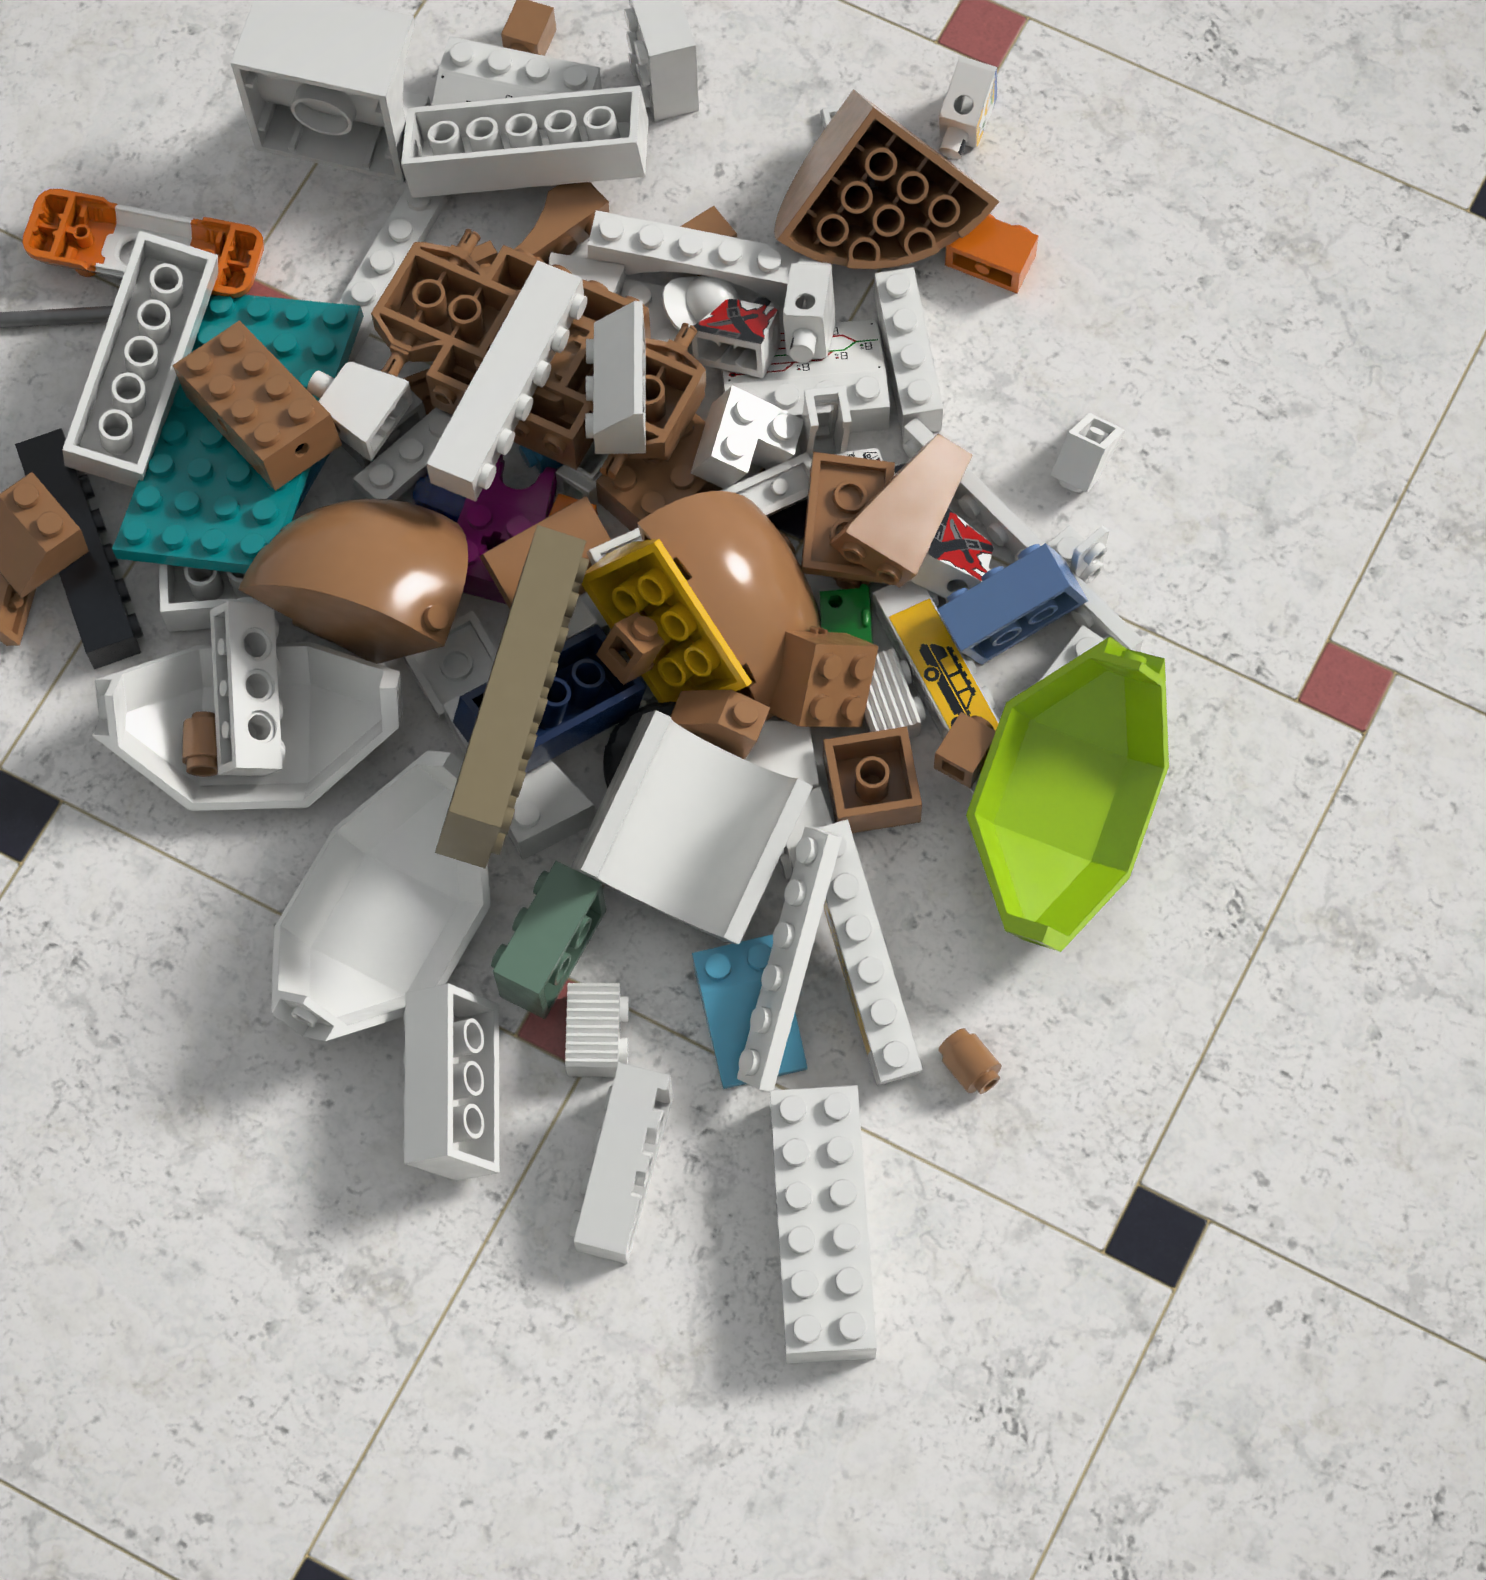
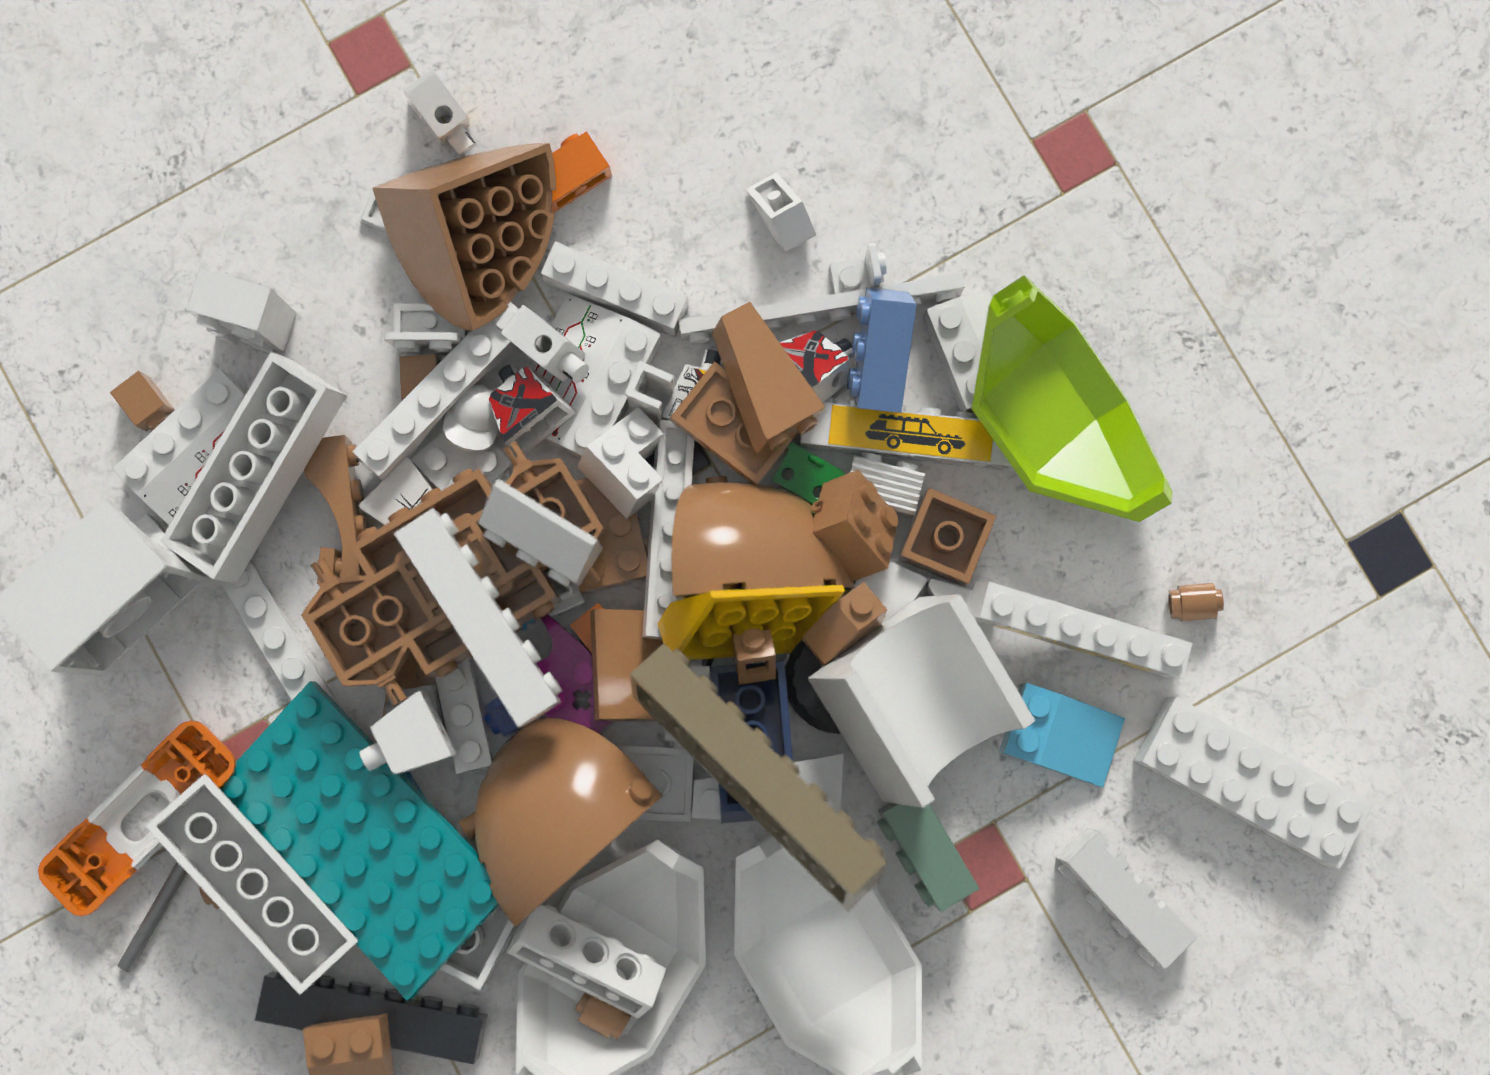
camera: 60 degrees left, 15 degrees up
medium nougat brick [172,320,342,491] -> none
white brick [402,983,500,1181] -> none
white brick [565,983,629,1078] -> none
white plate [737,826,842,1091] -> none
medium nougat brick [934,712,996,788] -> none
none -> white bracket [384,303,467,354]

